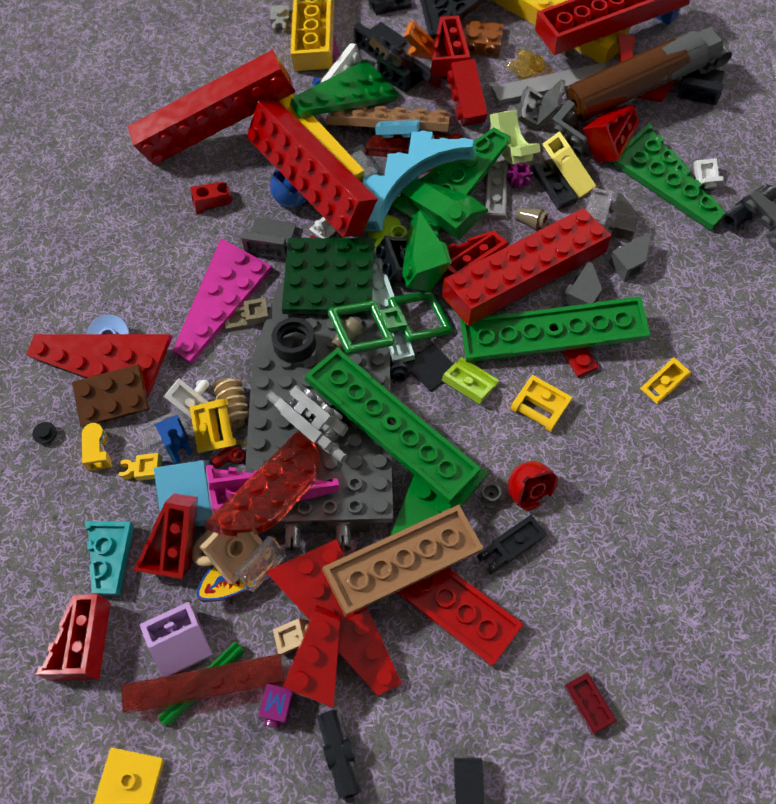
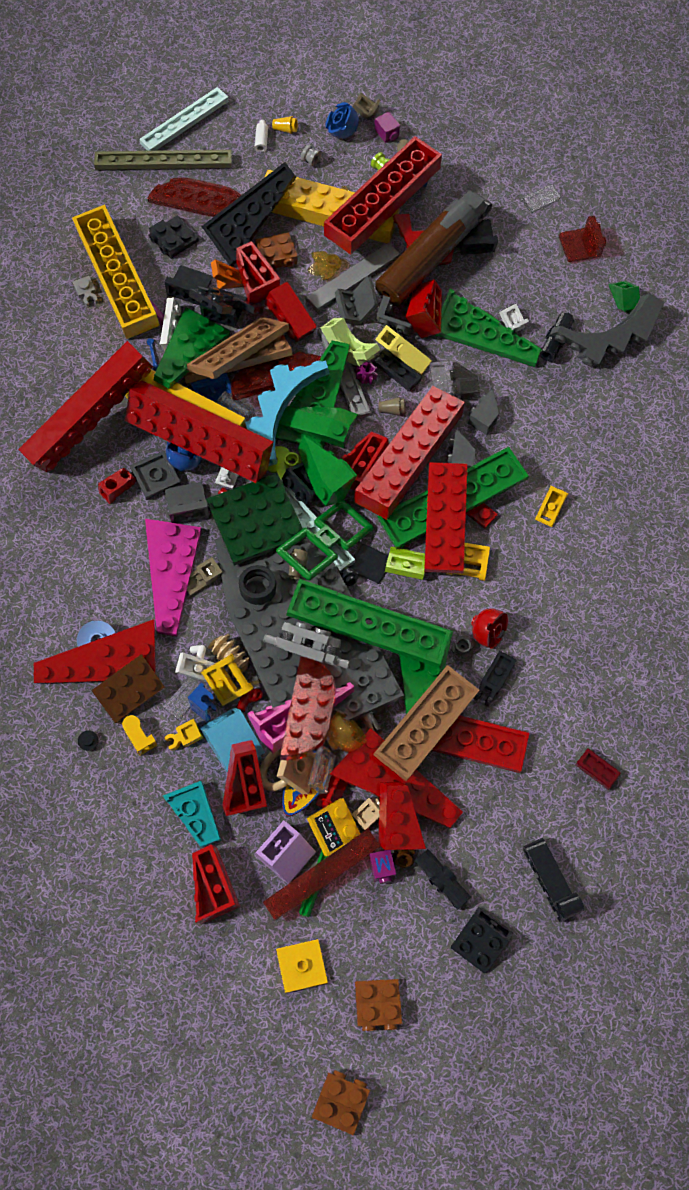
camera: 30 degrees left, 5 degrees up
medium azure plate [375,120,420,138] -> none
none -> dark grey plate [130,451,181,500]
none -> medium nougat plate [187,317,289,379]
none -> blue hinge [191,373,234,403]
none -> yellow plate [307,798,361,856]
none -> red hinge [316,767,348,808]
none -> clear yellow cylinder [326,710,367,752]
none -> reddish brown plate [393,849,415,868]
none -> red plate [424,462,467,573]

